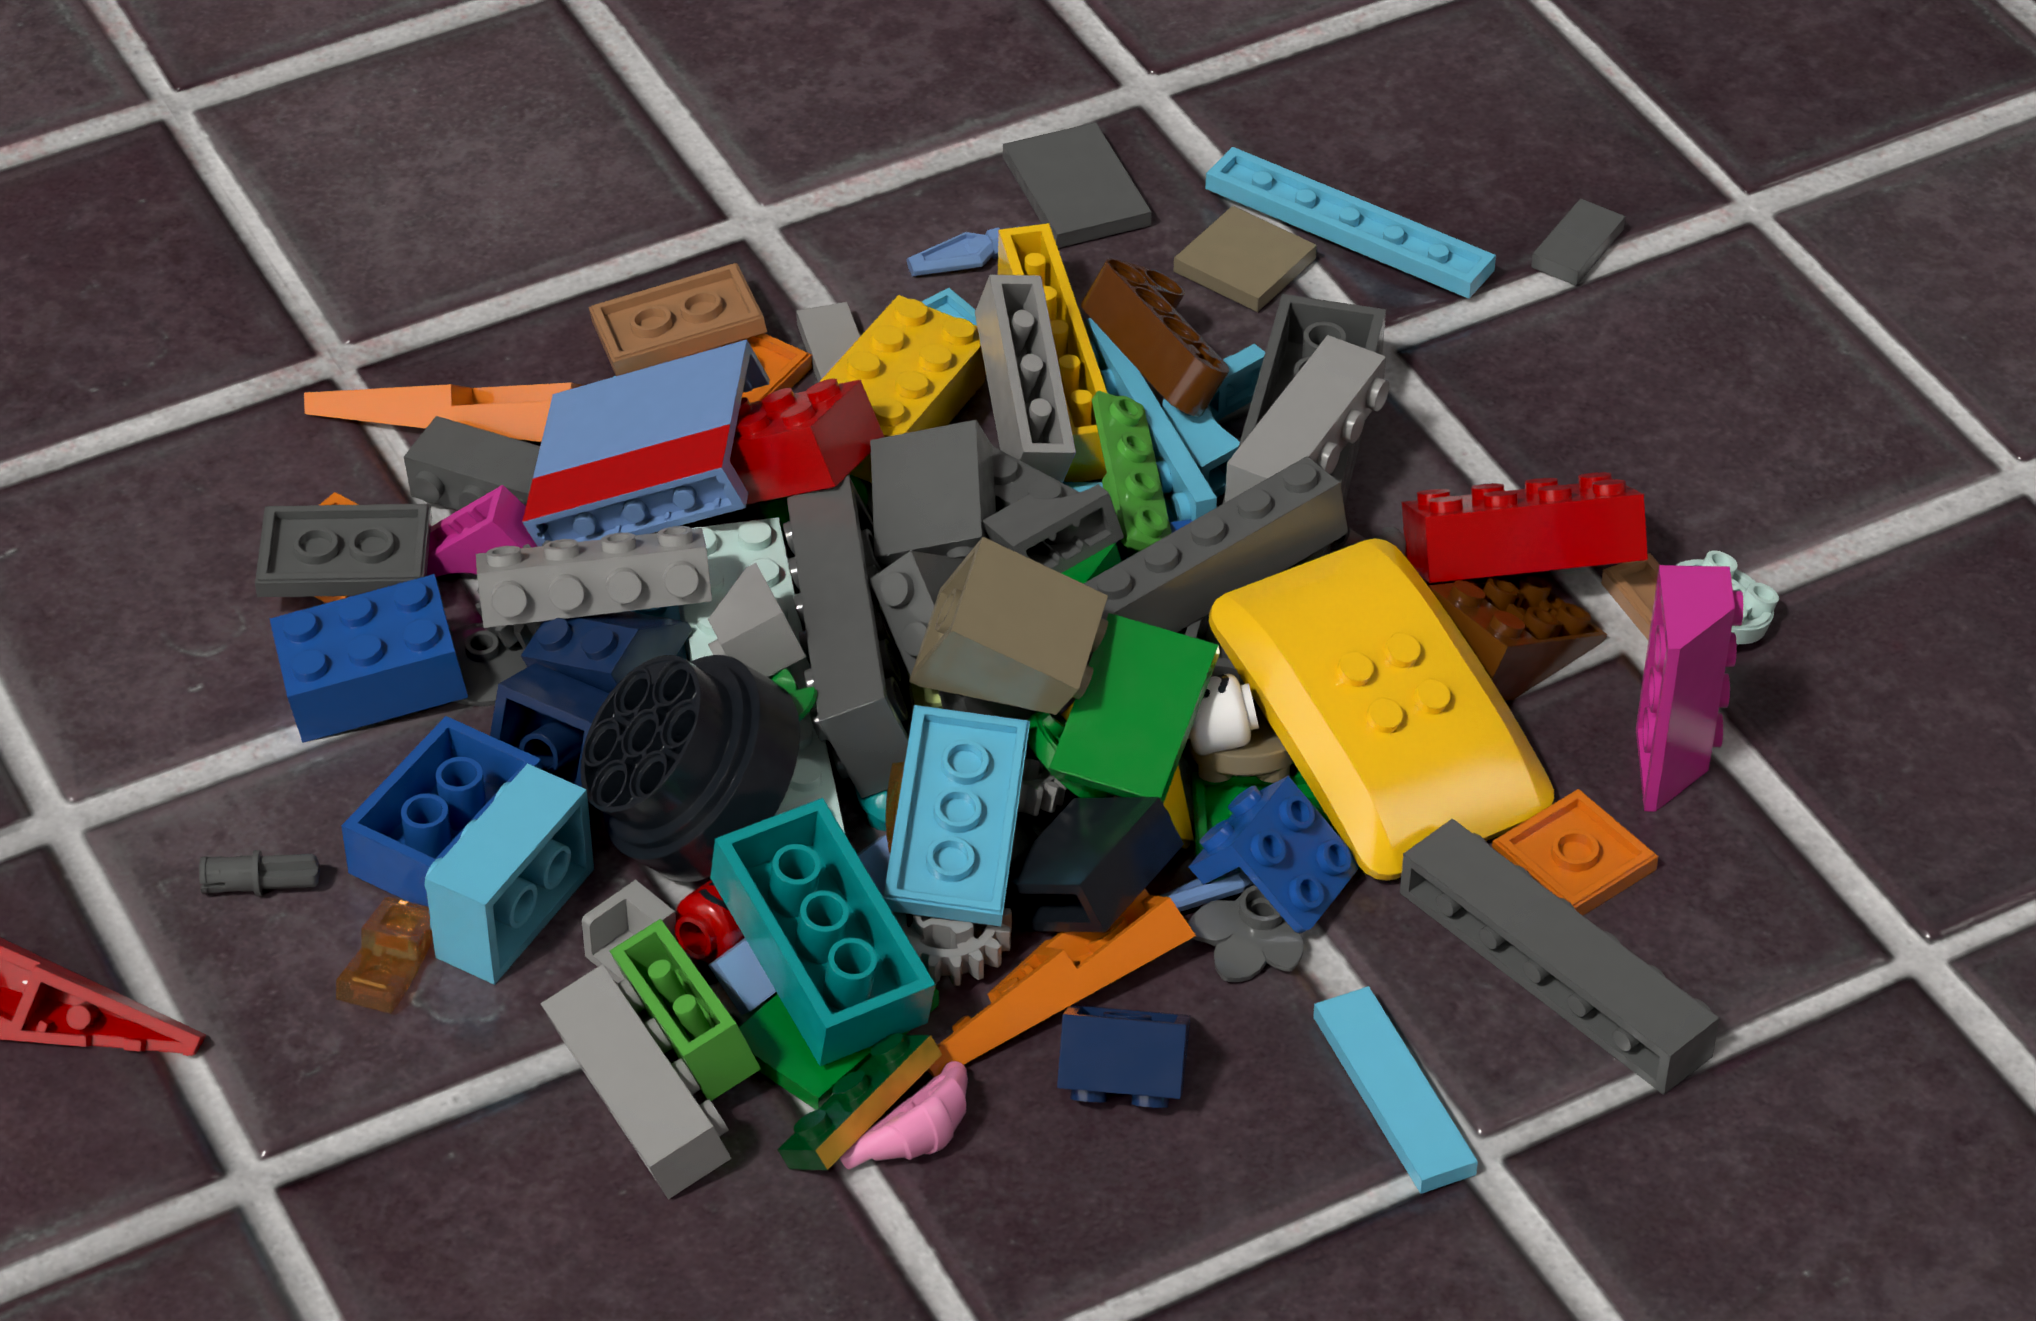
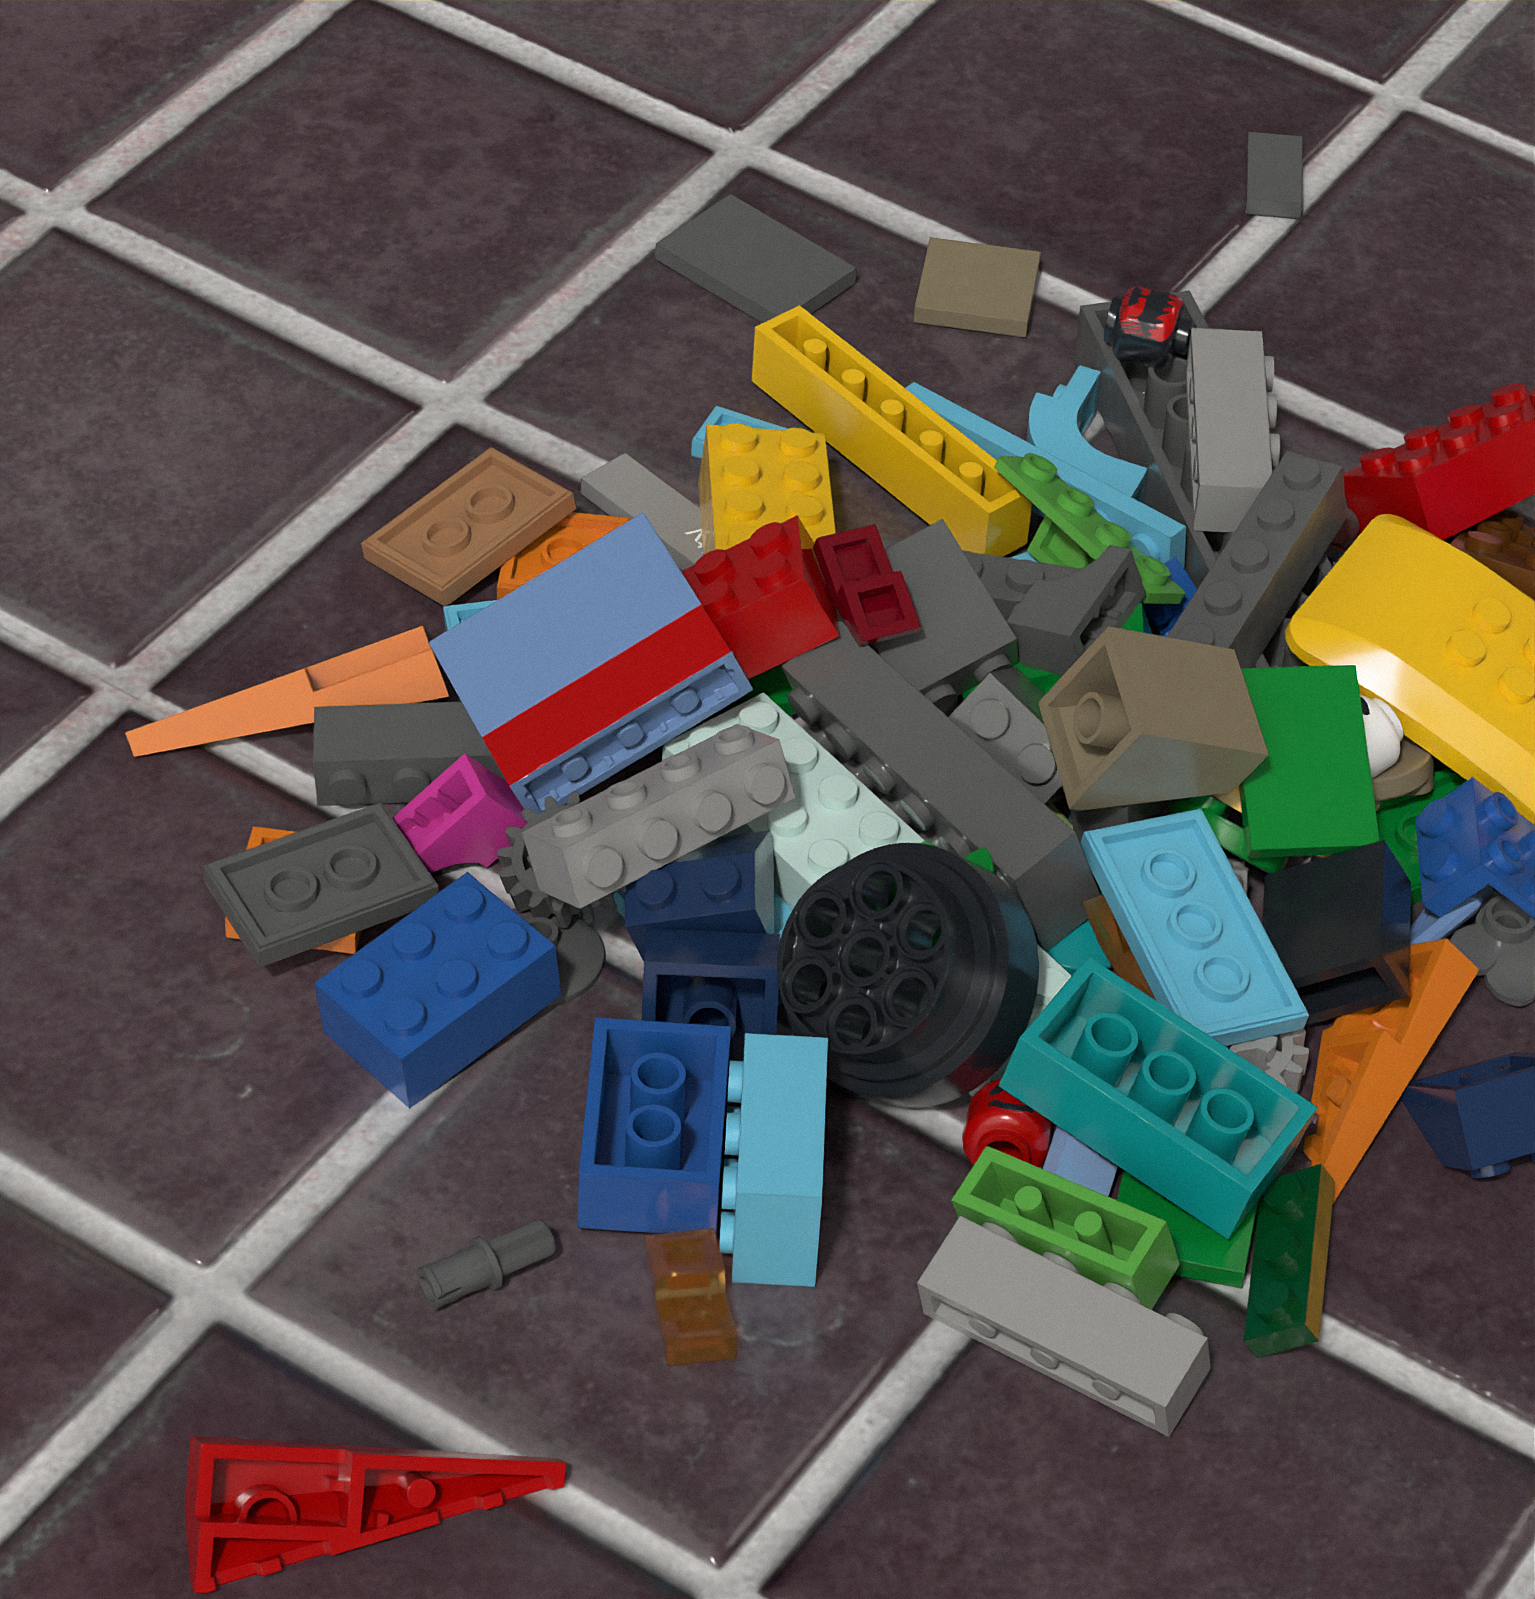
camera: 30 degrees left, 0 degrees up
light grey panel [582,879,678,983] -> none
light grey slope [708,563,806,677] -> none
bright pink piece [840,1061,968,1170] -> none
medium blue piece [906,226,1019,276] -> none
light grey brick [975,275,1076,483] -> none
reddish brown beam [1081,258,1229,417] -> none
medium azure plate [1205,147,1496,299] -> none
none -> dark red slope [812,524,921,647]
none -> black head [1104,286,1194,369]

